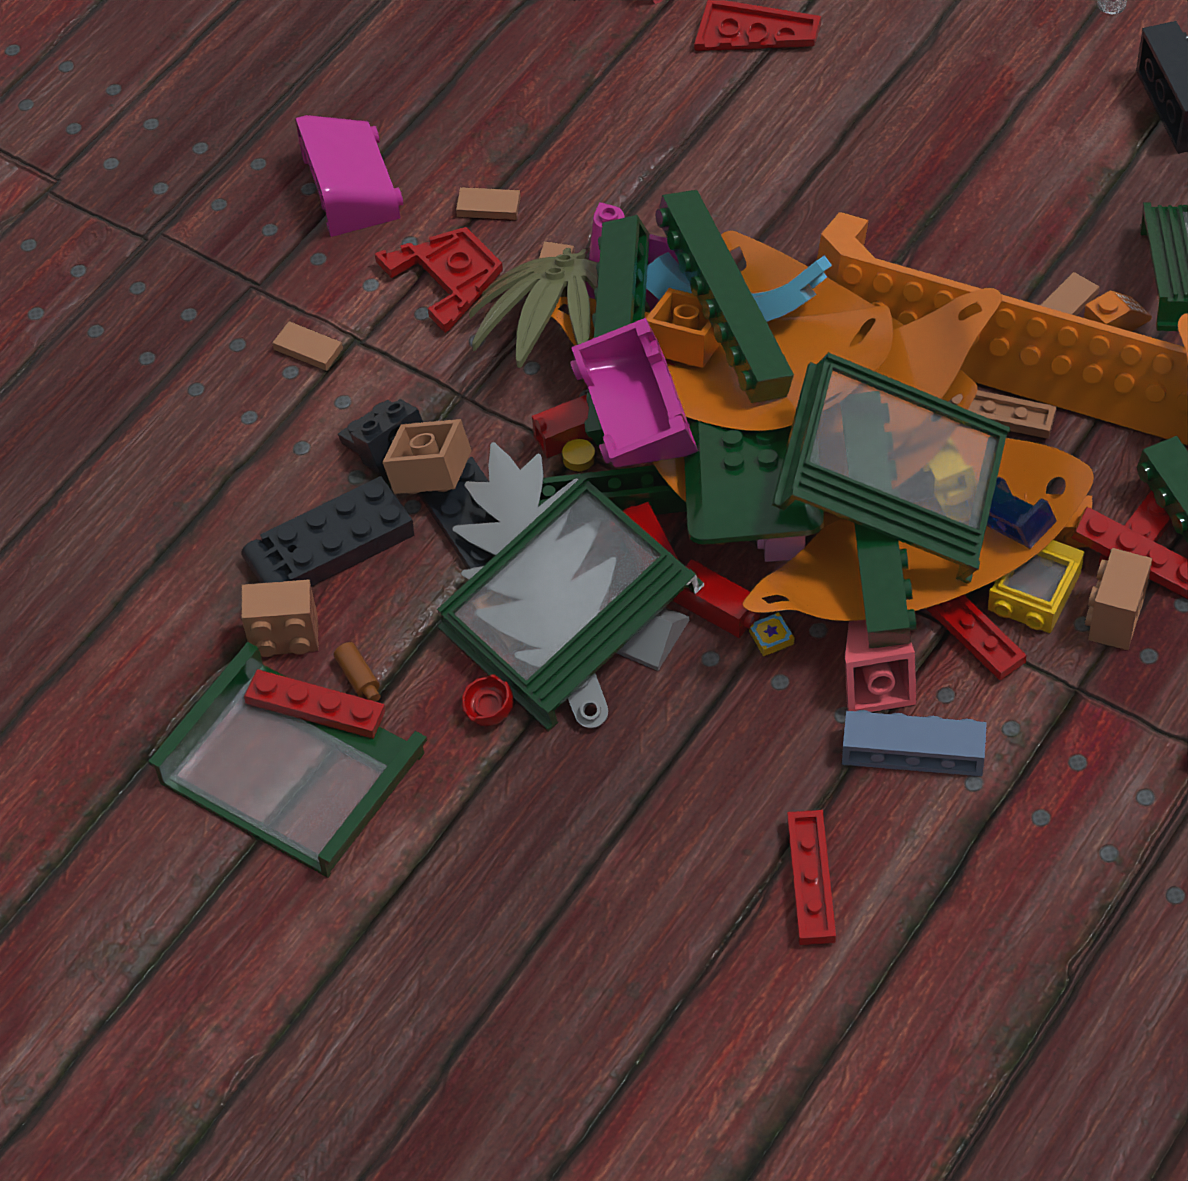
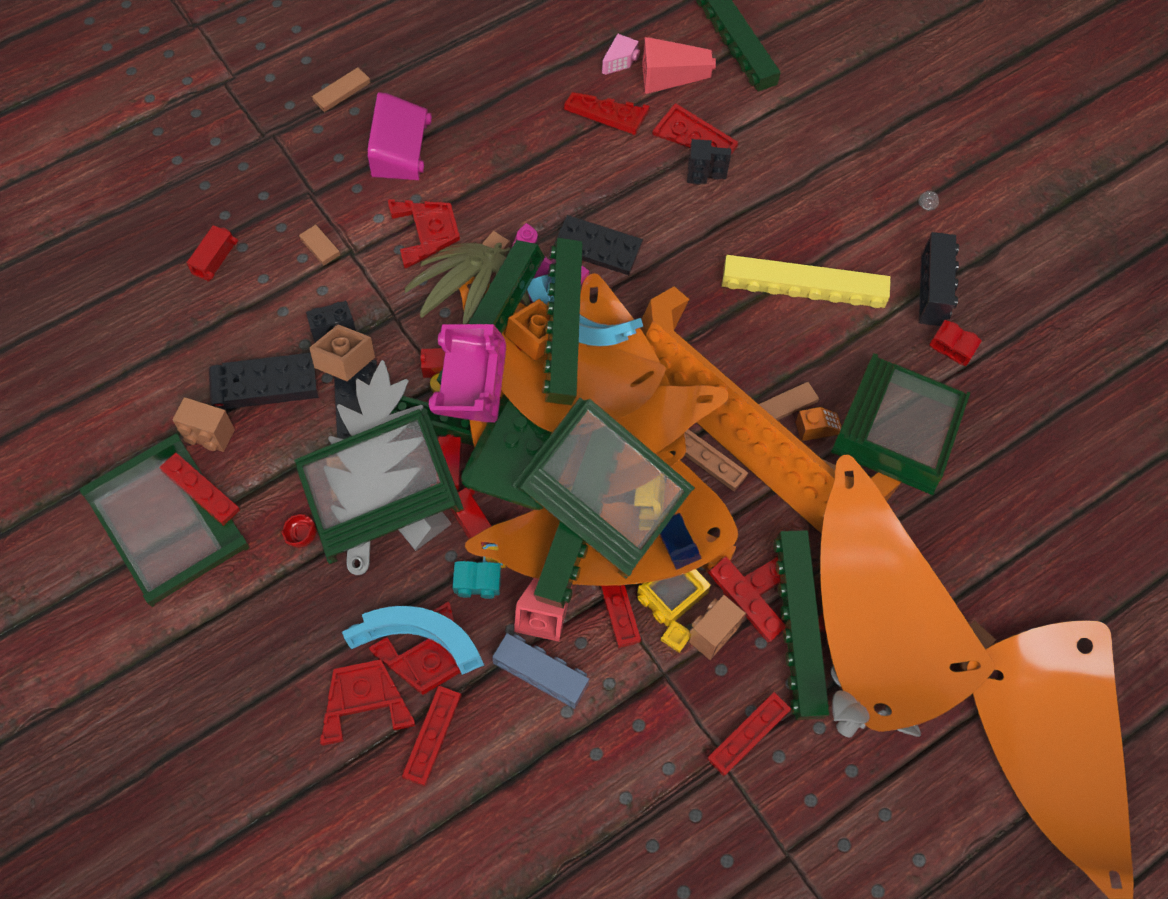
camera: 15 degrees right, 10 degrees up
dark orange cylinder [333,642,381,702] -> none
nougat tile [456,187,521,220] -> none
none -> red brick [187,225,238,281]
none -> nougat tile [312,67,370,112]
none -> red wing [320,659,415,746]
none -> medium azure arch [342,606,484,675]
none -> red wing [369,602,461,695]
none -> teal brick [453,561,502,599]
none -> black plate [553,215,643,275]
none -> red wing [564,92,650,135]
none -> yellow tile [661,620,691,653]
none -> black brick [687,139,731,184]
none -> light yellow brick [722,255,891,308]

